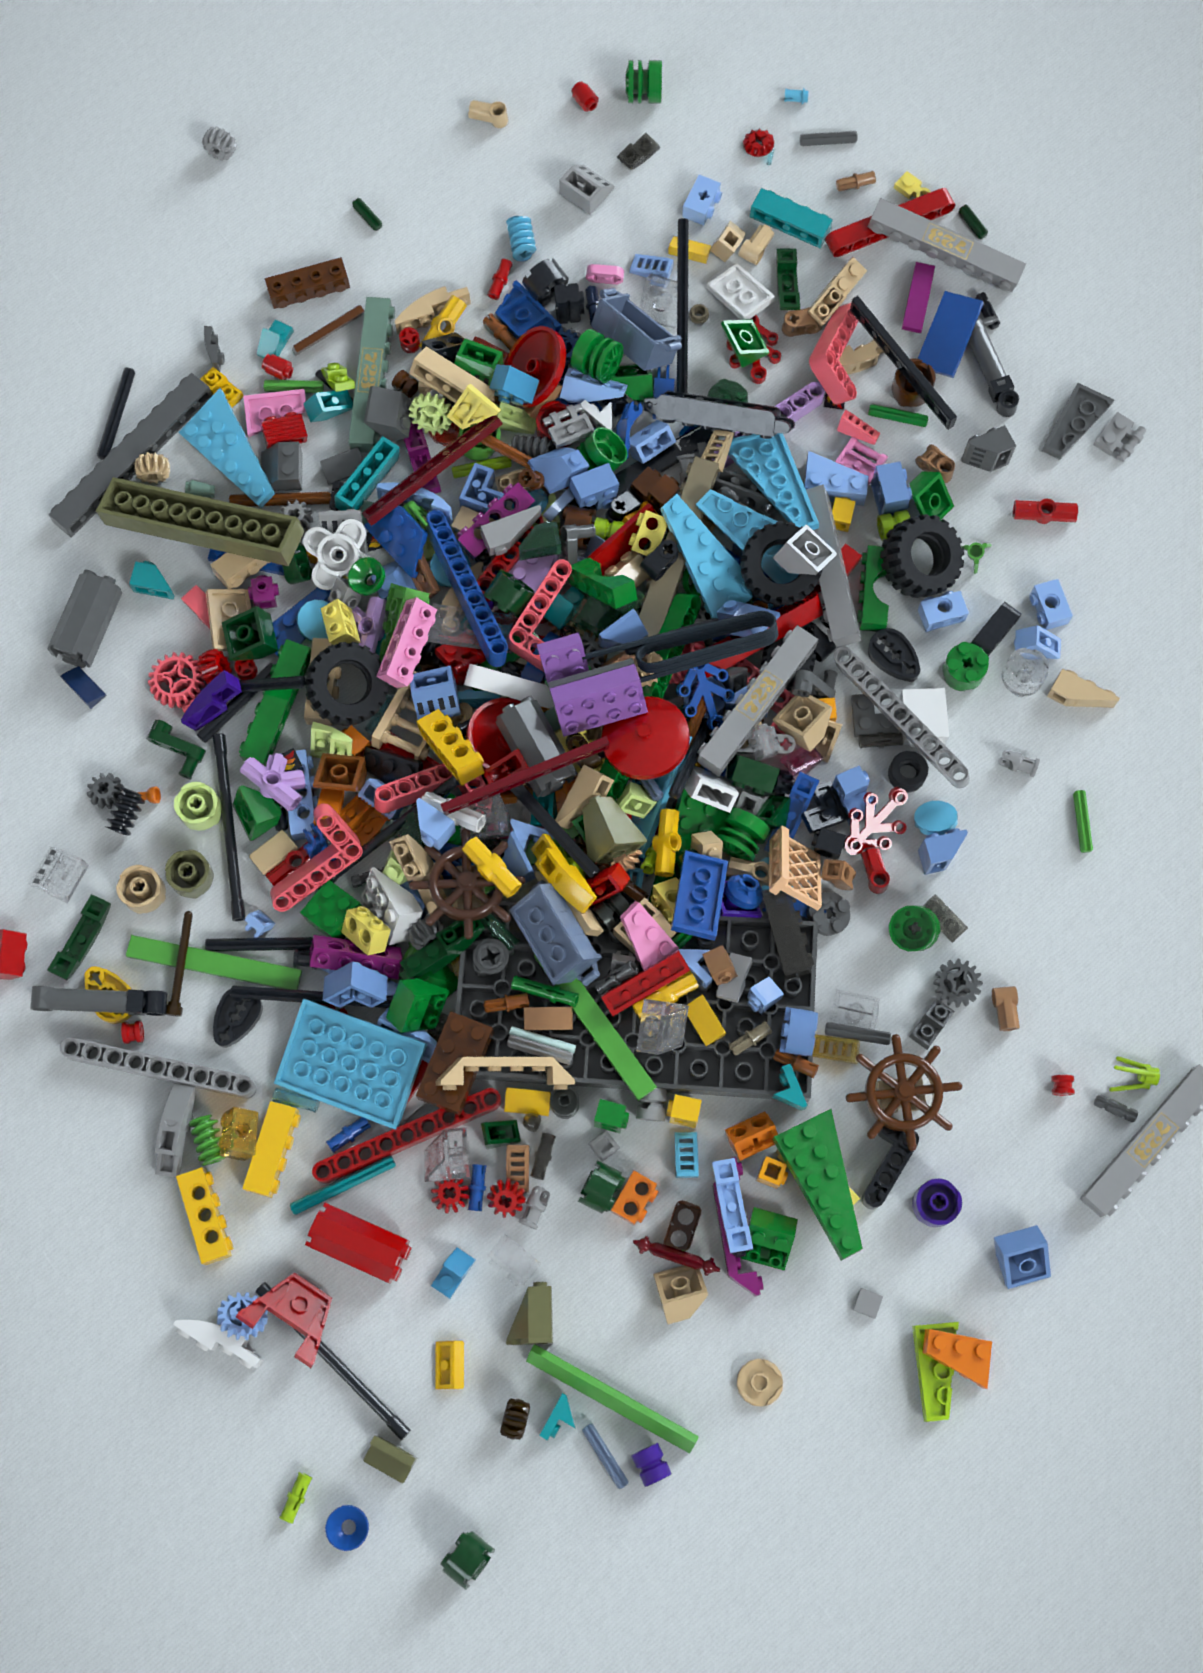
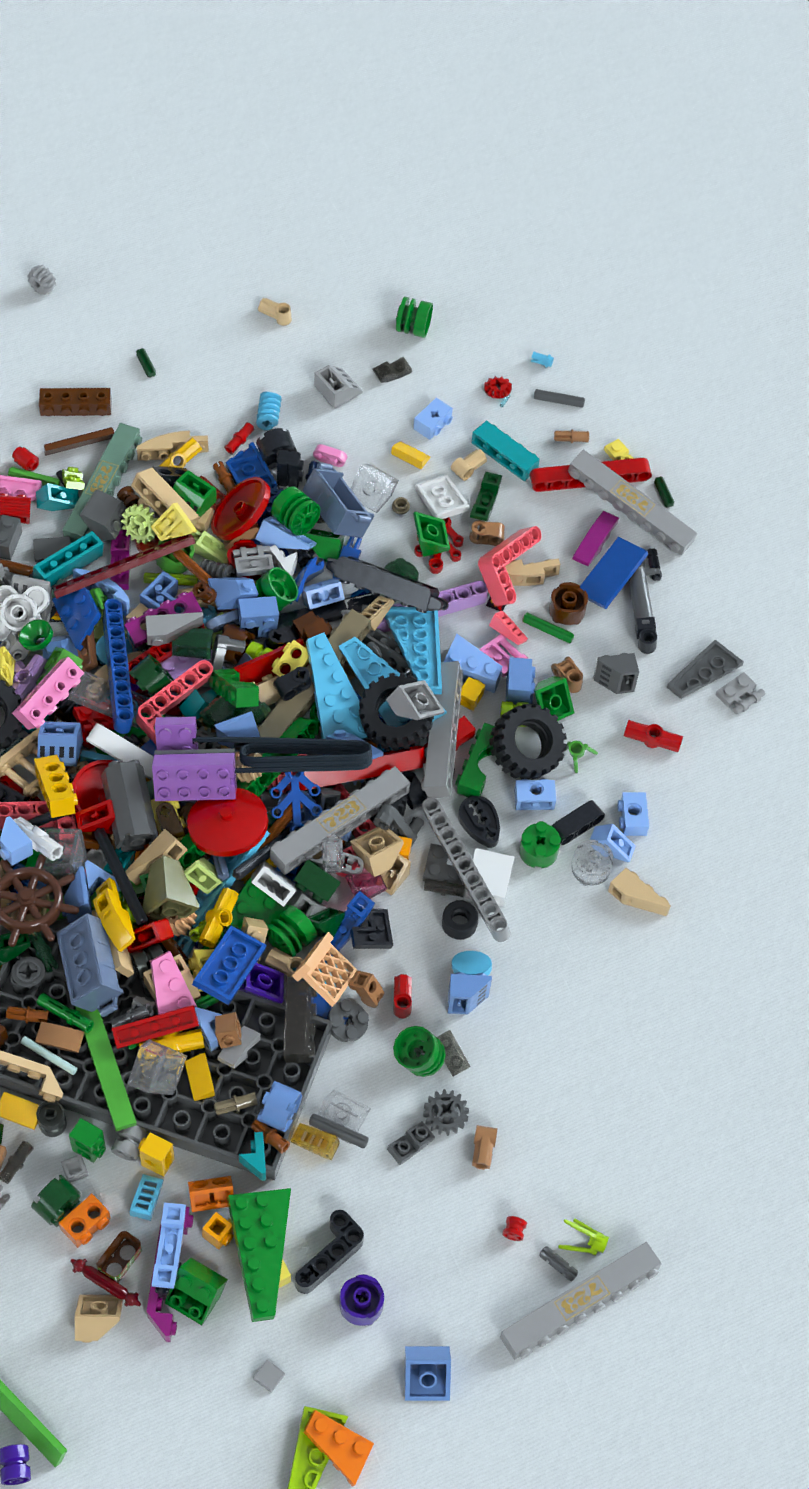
camera: 10 degrees right, 15 degrees down
teal slope [256,320,294,358] -> none
red wheel [399,327,420,353] -> none
dark red tile [440,736,609,816] -> none
yellow piece [462,837,522,898] -> none
dark azure brick [490,364,539,406] -> none
light grey axle [507,1035,573,1065] -> none
clear smoke hinge [523,1113,541,1132] -> none
red brick [571,81,599,112] -> none
light blue slope [630,254,674,283] -> none
black axle [677,218,689,393] -> none
tan slope [710,220,745,262] -> none
blue piece [724,874,764,910] -> none
tan tile [737,1359,783,1407] -> none
light blue slope [747,977,784,1015] -> none
black gear [773,769,795,796] -> none
tan slope [808,257,867,326] -> none
black brick [811,828,846,860] -> none
medium blue brick [833,765,876,826] -> none
plant [844,787,908,855] -> none
reddish brown brick [845,1034,962,1151] -> none
black tile [850,295,957,430] -> none
light grey piece [999,750,1040,777] -> none
bright green axle [1073,790,1093,853] -> none

